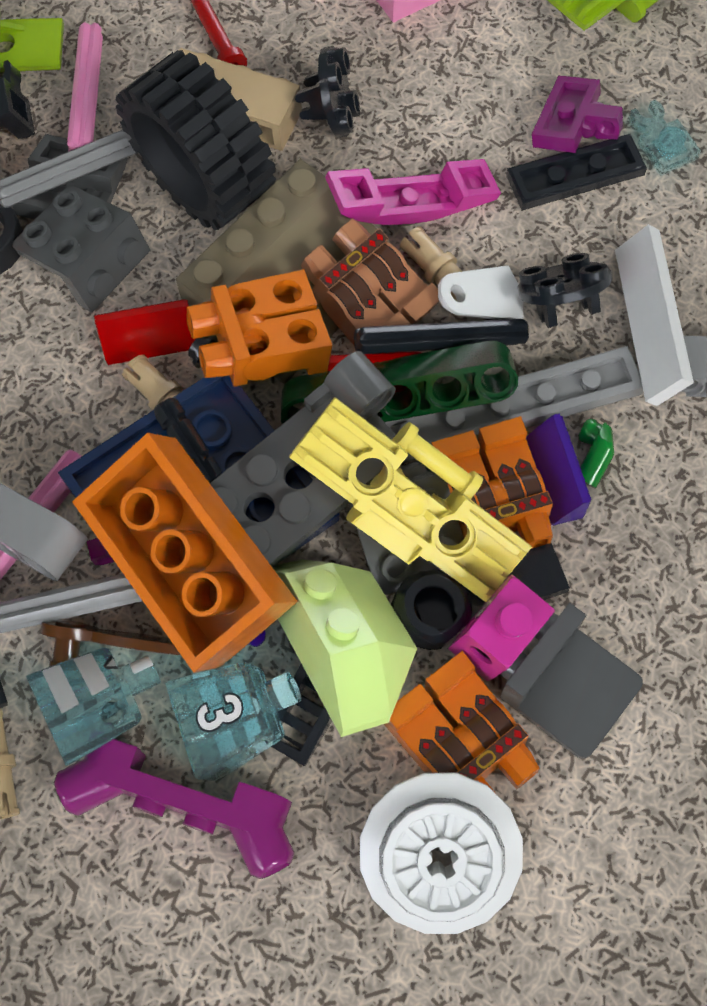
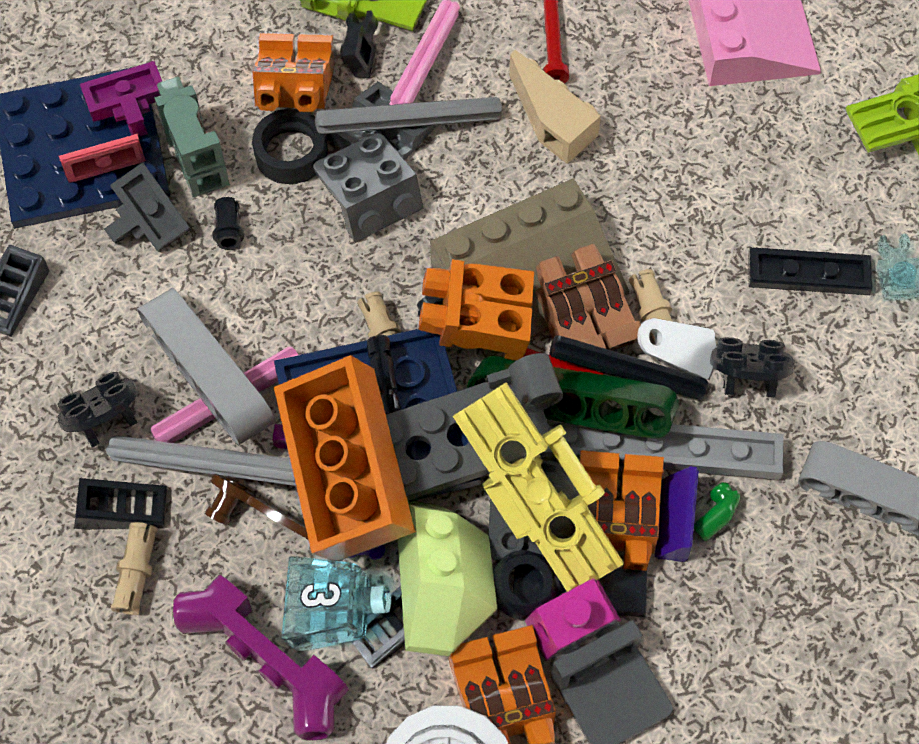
camera: 20 degrees right, 5 degrees down
clear light blue torso [26,648,161,766] -> none
red slope [94,299,195,365] -> none
black tyre [115,50,276,230] -> none
black plate [295,45,360,138] -> none
dark pink slope [325,159,501,225] -> none
magenta hinge [531,75,623,153] -> none
white tile [615,224,694,406] -> none

